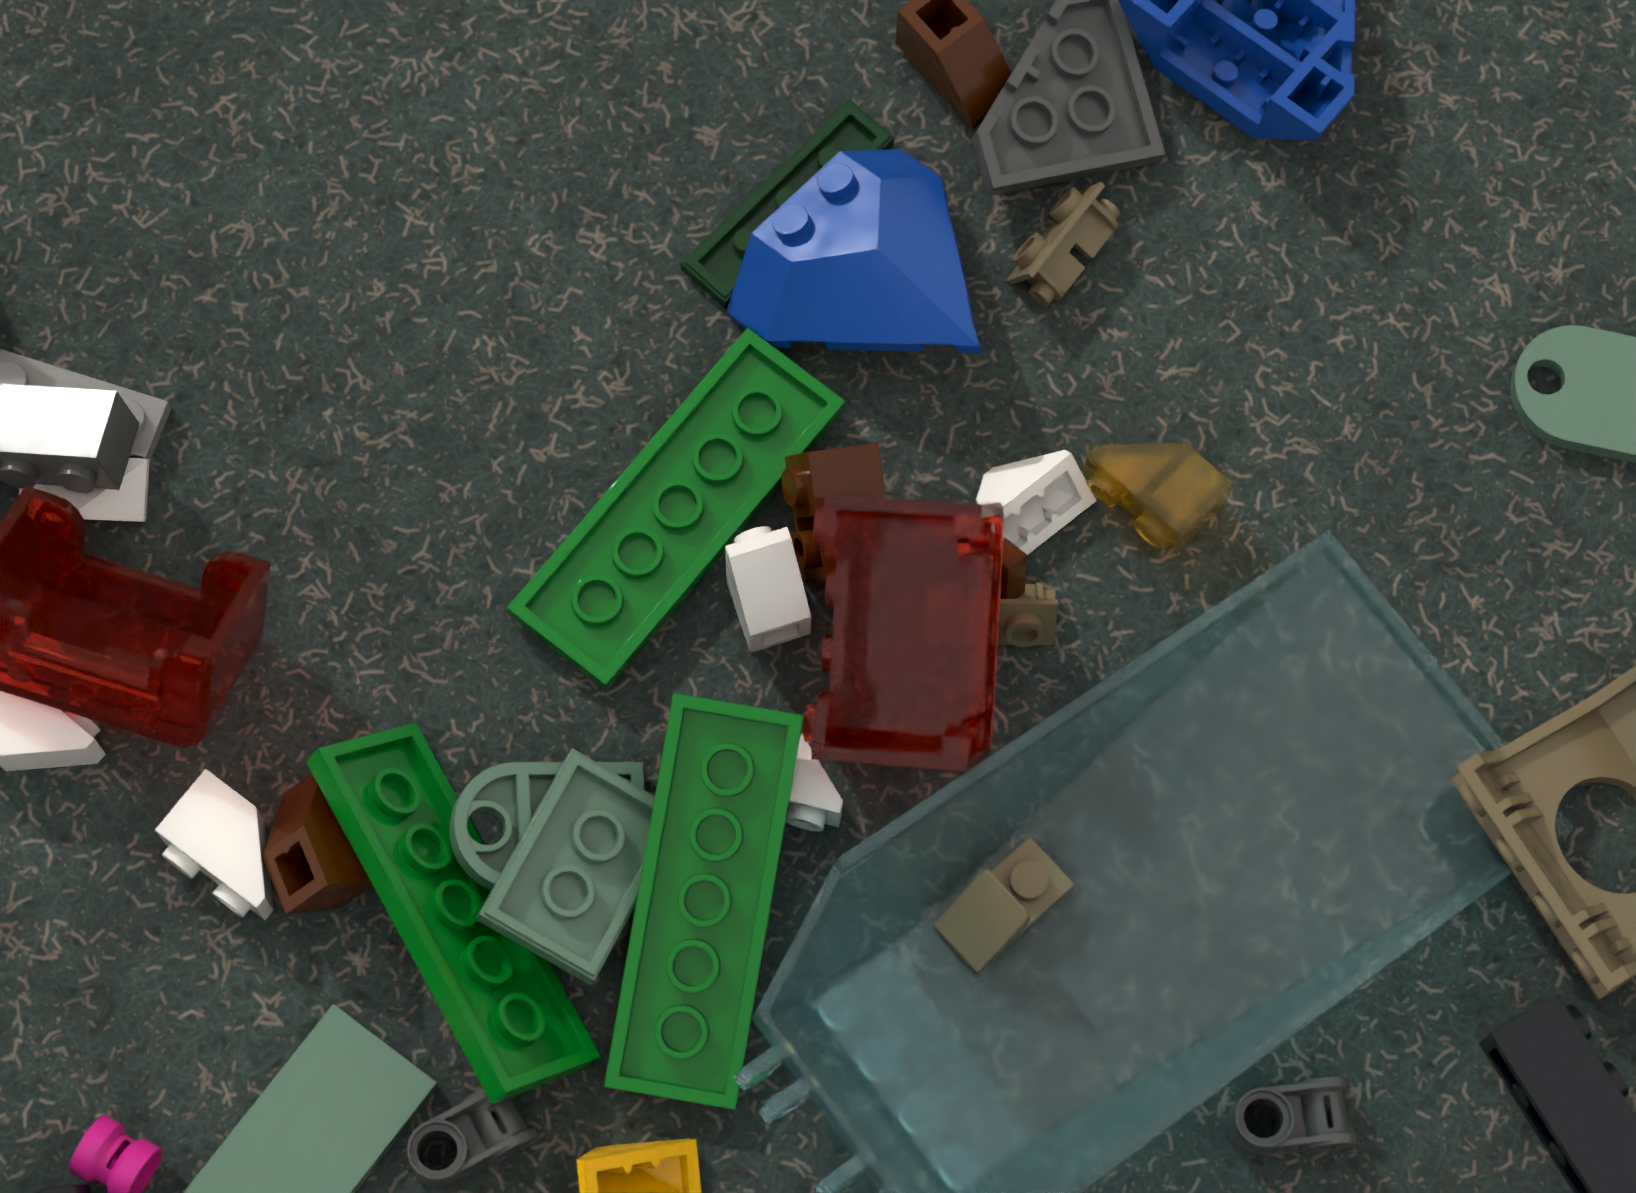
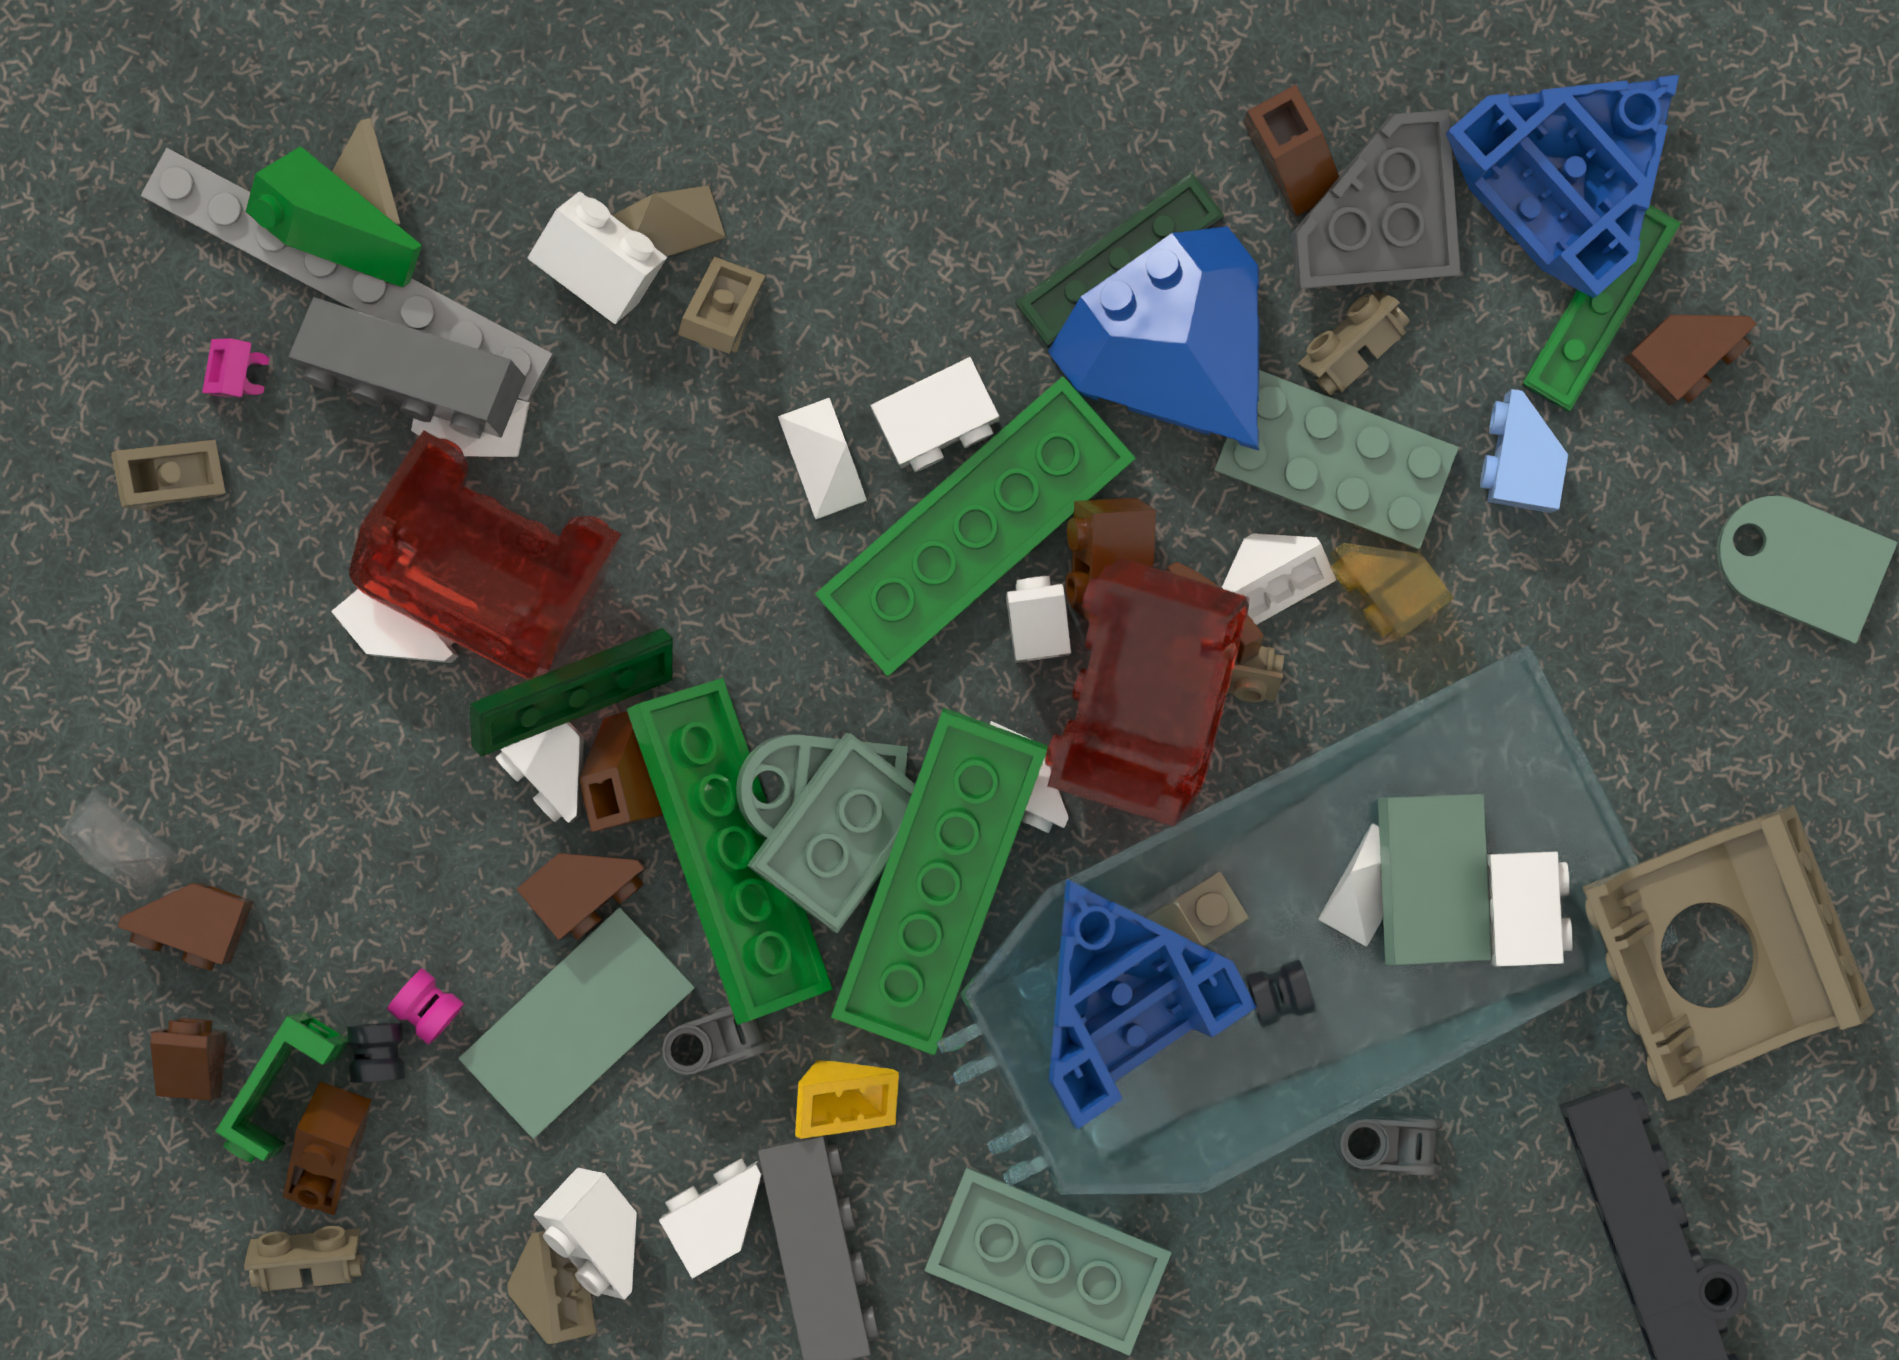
camera: 15 degrees right, 15 degrees up
none -> dark green tile [470,628,673,757]
none -> reddish brown slope [516,853,648,940]
none -> white brick [527,191,667,324]
none -> dark tan slope [612,185,726,257]
none -> dark tan slope [678,257,765,354]
none -> white slope [778,398,867,519]
none -> white brick [871,357,999,472]
none -> blue wedge [1049,879,1257,1129]
none -> sand green plate [1213,370,1459,551]
none -> black wheel [1246,959,1315,1028]
none -> white slope [1318,824,1383,947]
none -> sand green tile [1378,794,1492,965]
none -> light blue slope [1480,389,1568,513]
none -> white brick [1487,851,1572,966]
none -> green tile [1521,205,1681,412]
none -> reddish brown slope [1623,315,1757,406]

